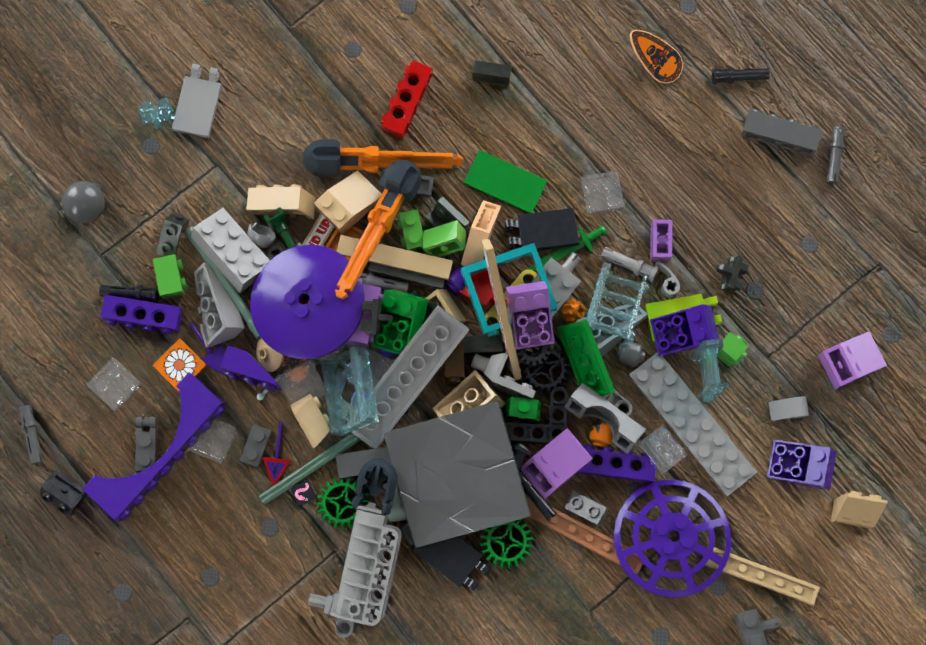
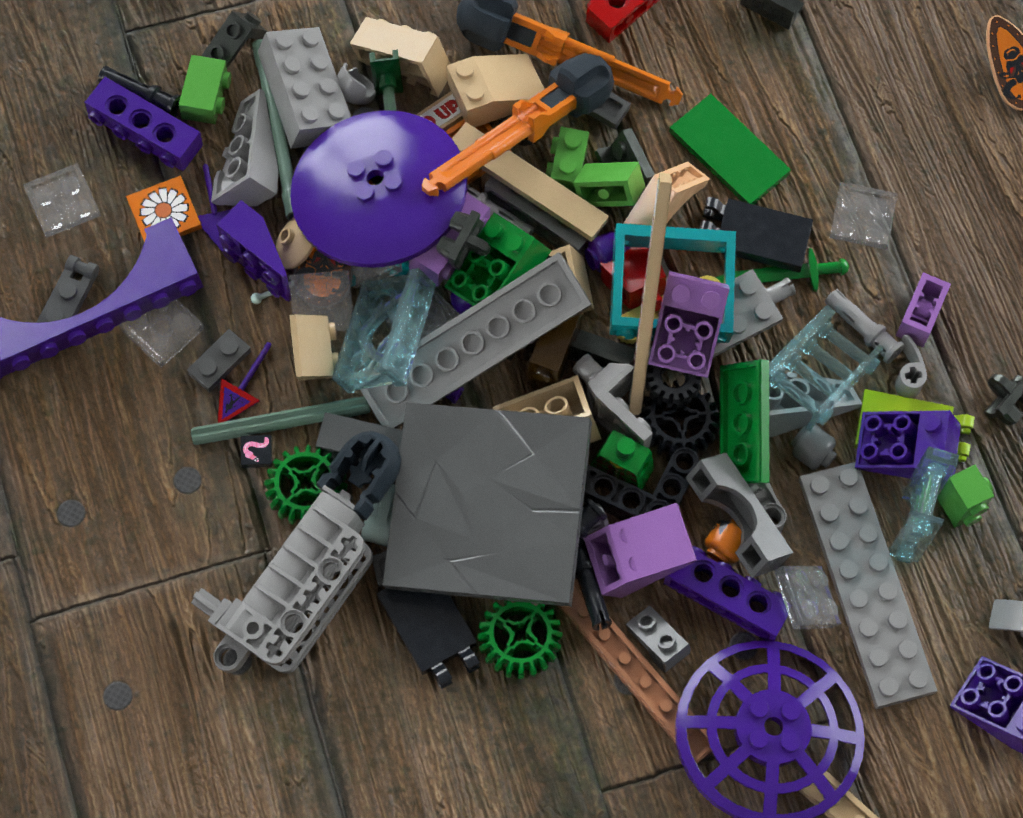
camera: 20 degrees right, 10 degrees down
orange gear [561,299,585,323] -> none

